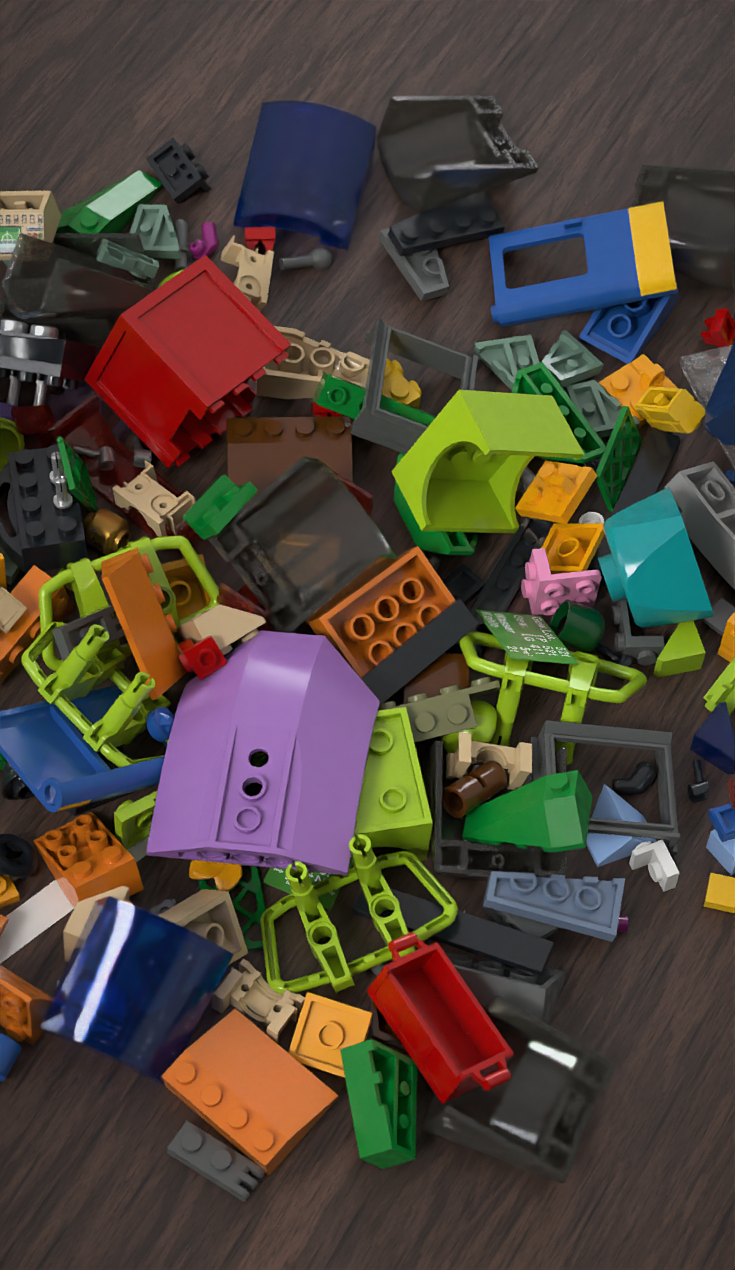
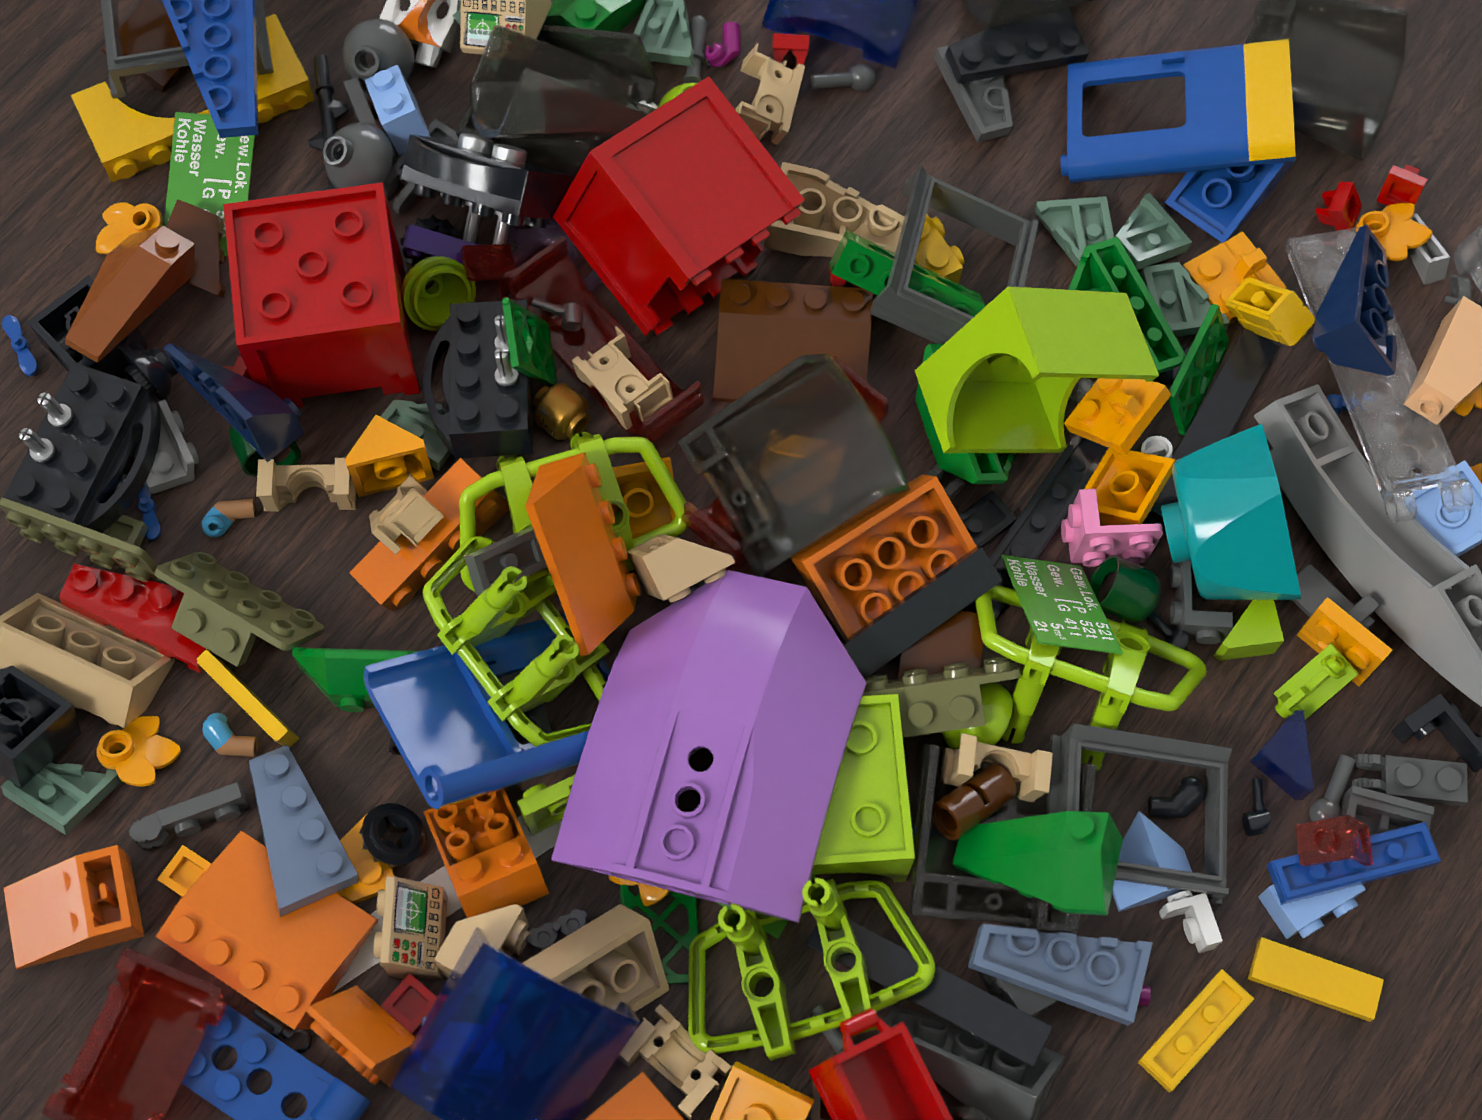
camera: 10 degrees right, 10 degrees up
sand green wing [97,238,159,279] -> none
flat silver hand [133,437,152,468] -> none
blue tile [146,707,175,742] -> none
red bracket [178,636,227,680] -> none
green bracket [183,474,258,540] -> none
none -> tan slope [374,877,448,980]
none -> red tile [380,973,443,1036]
none -> yellow tile [1137,969,1254,1093]

